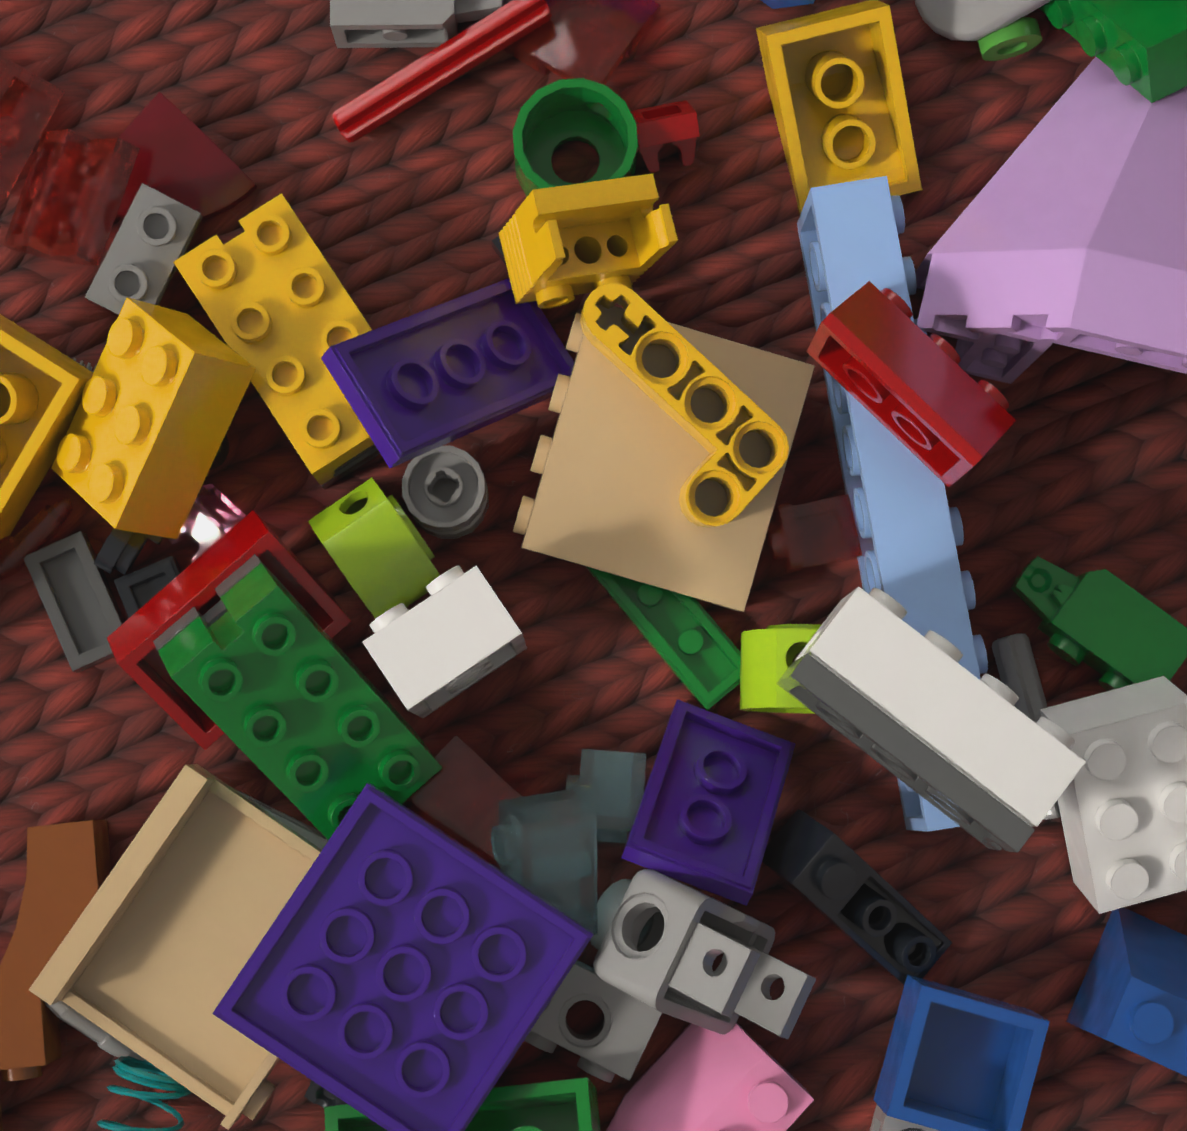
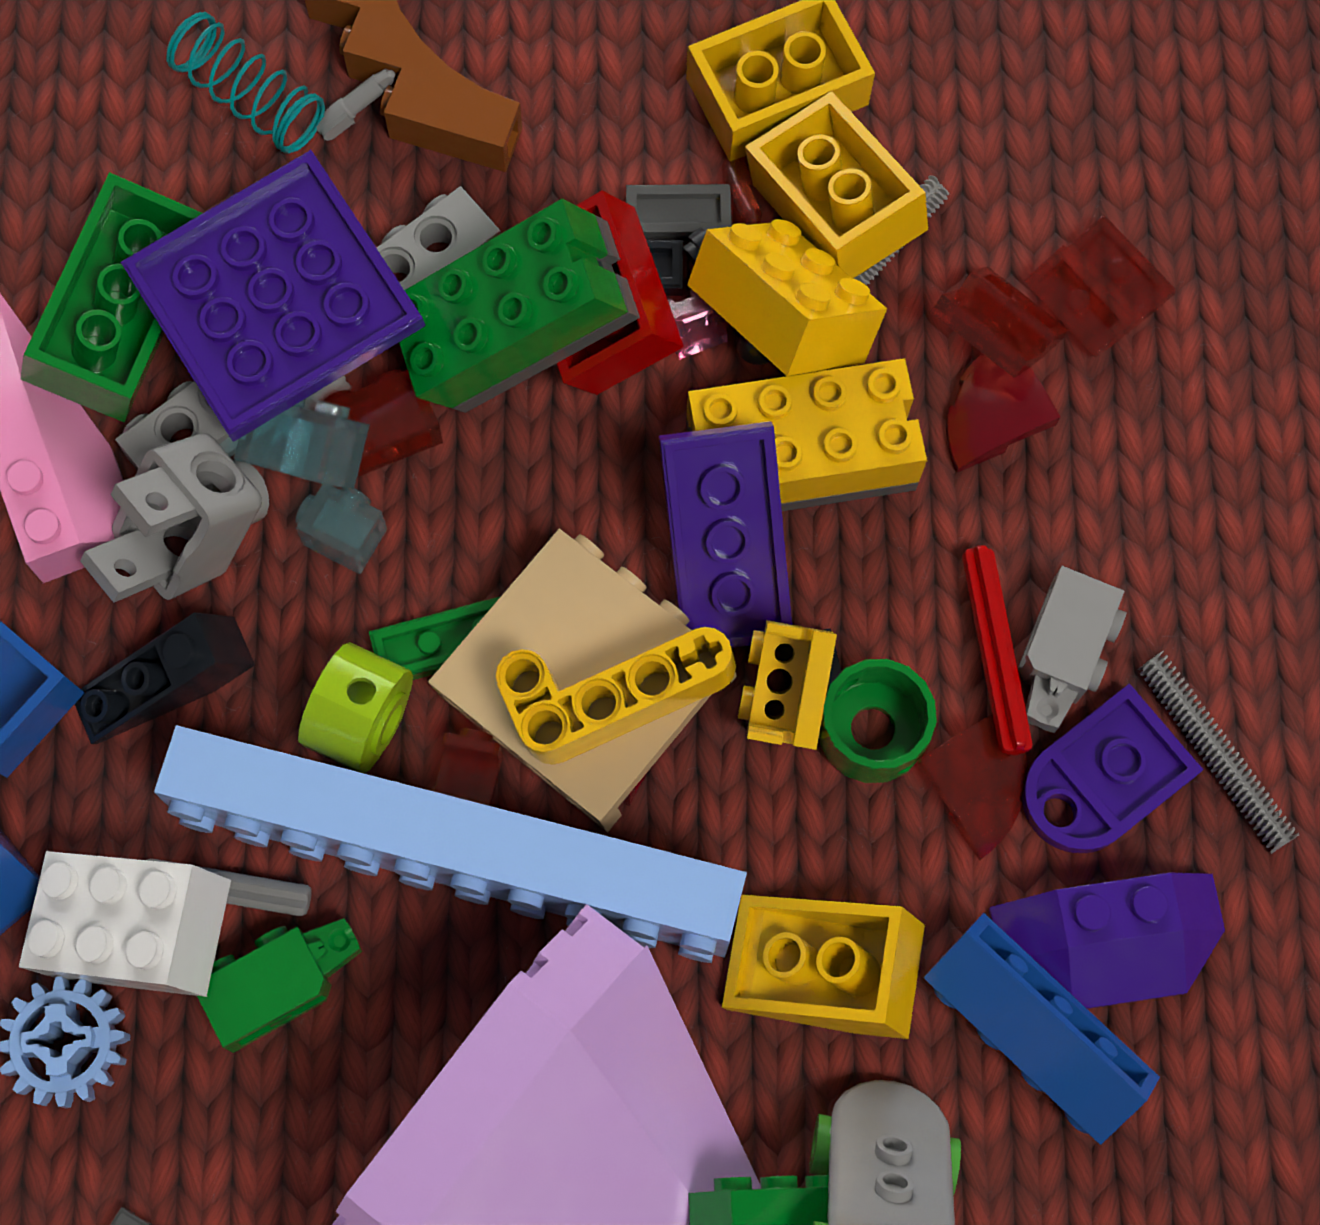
camera: 115 degrees right, 10 degrees down
tan panel [29,764,322,1130] -> none
light grey brick [85,183,203,315] -> none
lime piece [308,477,440,619] -> none
white brick [362,565,527,718] -> none
light grey wheel [402,445,489,539] -> none
dark purple tile [621,699,795,906] -> none
red tile [630,100,700,172] -> none
white piece [776,587,1086,853] -> none
red slope [806,281,1016,487] -> none

